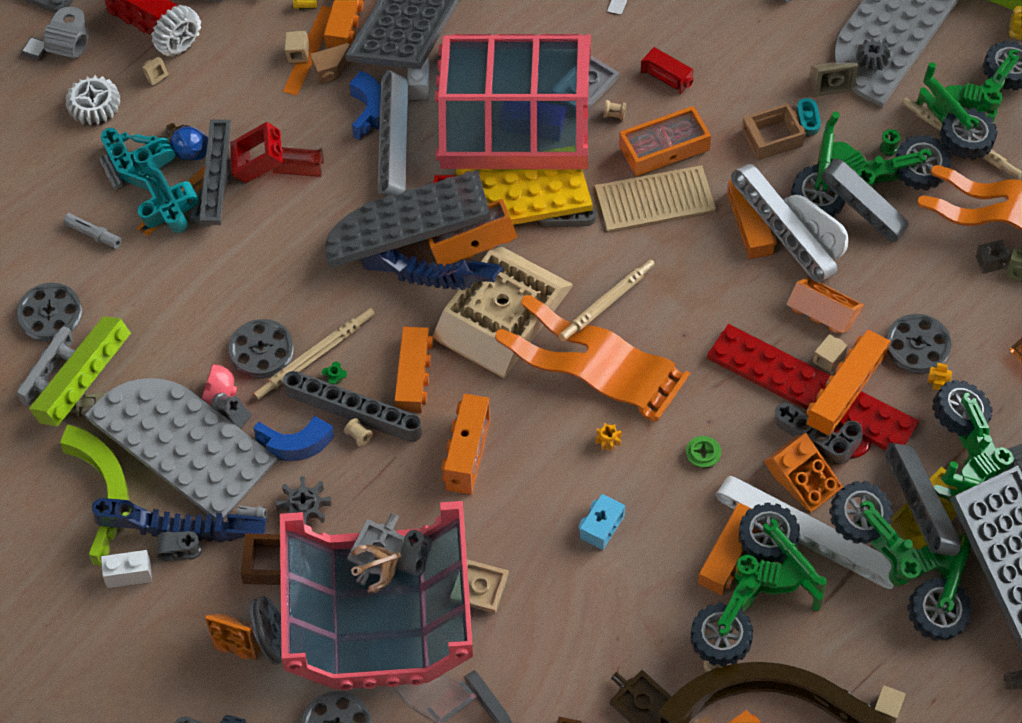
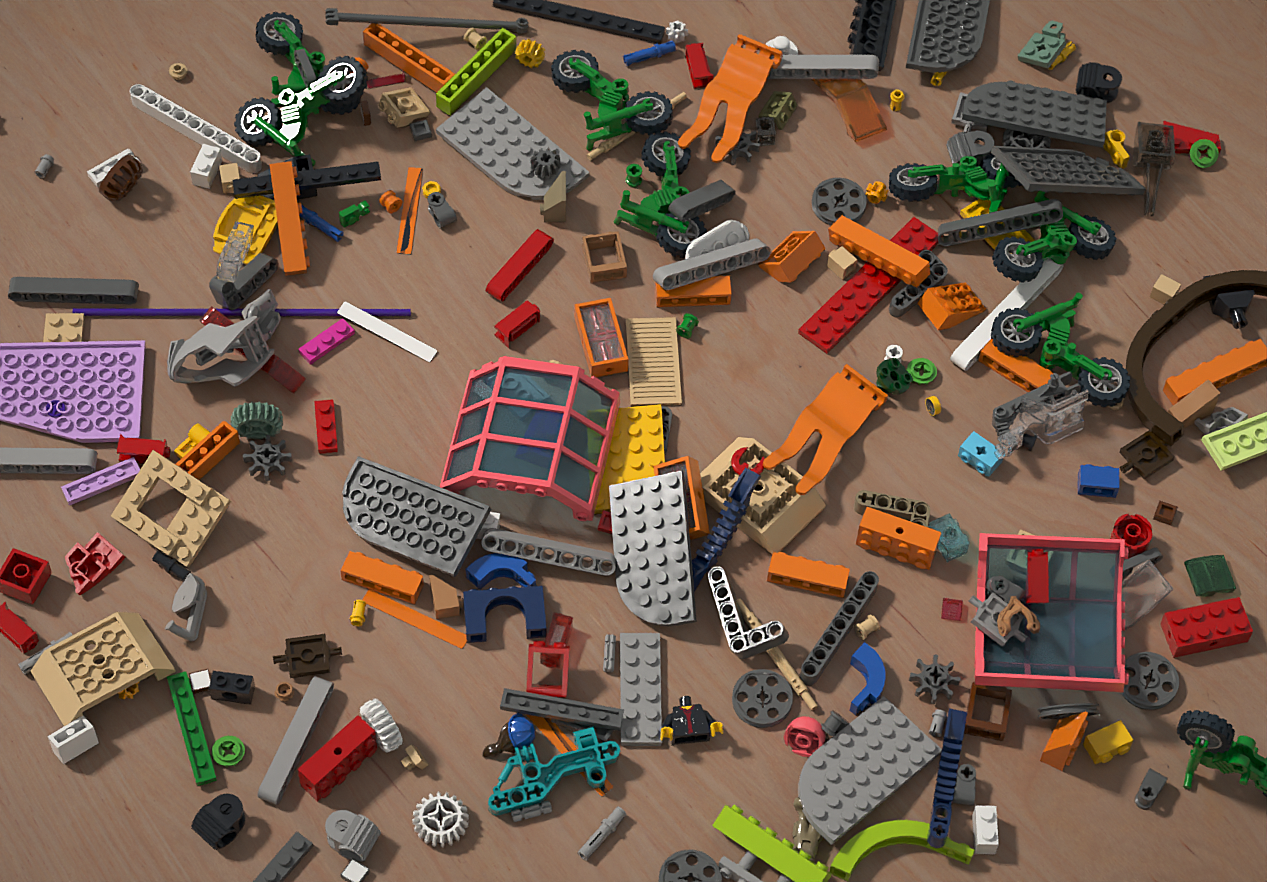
camera: 85 degrees left, 0 degrees up
tan brick [285,31,309,63] -> none
green plate [322,362,347,385] -> none
tan axle [559,259,655,341] -> none
light orange gear [595,423,622,451] -> none
teal plate [796,98,821,135] -> none
none -> dark blue arch [463,585,546,643]
none -> red beam [485,229,554,302]
none -> light grey axle [603,634,616,673]
none -> light grey plate [620,633,662,746]
none -> black torso [660,696,724,745]
none -> green bush [676,314,699,338]
none -> dark grey beam [708,567,789,659]
none -> dark grey gear [715,126,760,165]
none -> red head [731,447,765,475]
none -> dark tan beam [854,490,930,527]
none -> dark green plate [876,358,913,395]
none -> white bush [884,345,903,363]
none -> tile [925,396,941,416]
none -> clear light blue brick [928,513,970,562]
none -> clear red tile [941,598,963,621]
none -> clear piece [992,372,1089,460]
none -> black bush [1015,429,1037,451]
none -> red window [1026,549,1049,603]
none -> blue brick [1078,464,1119,498]
none -> yellow brick [1083,720,1133,765]
none -> red brick [1110,514,1152,559]

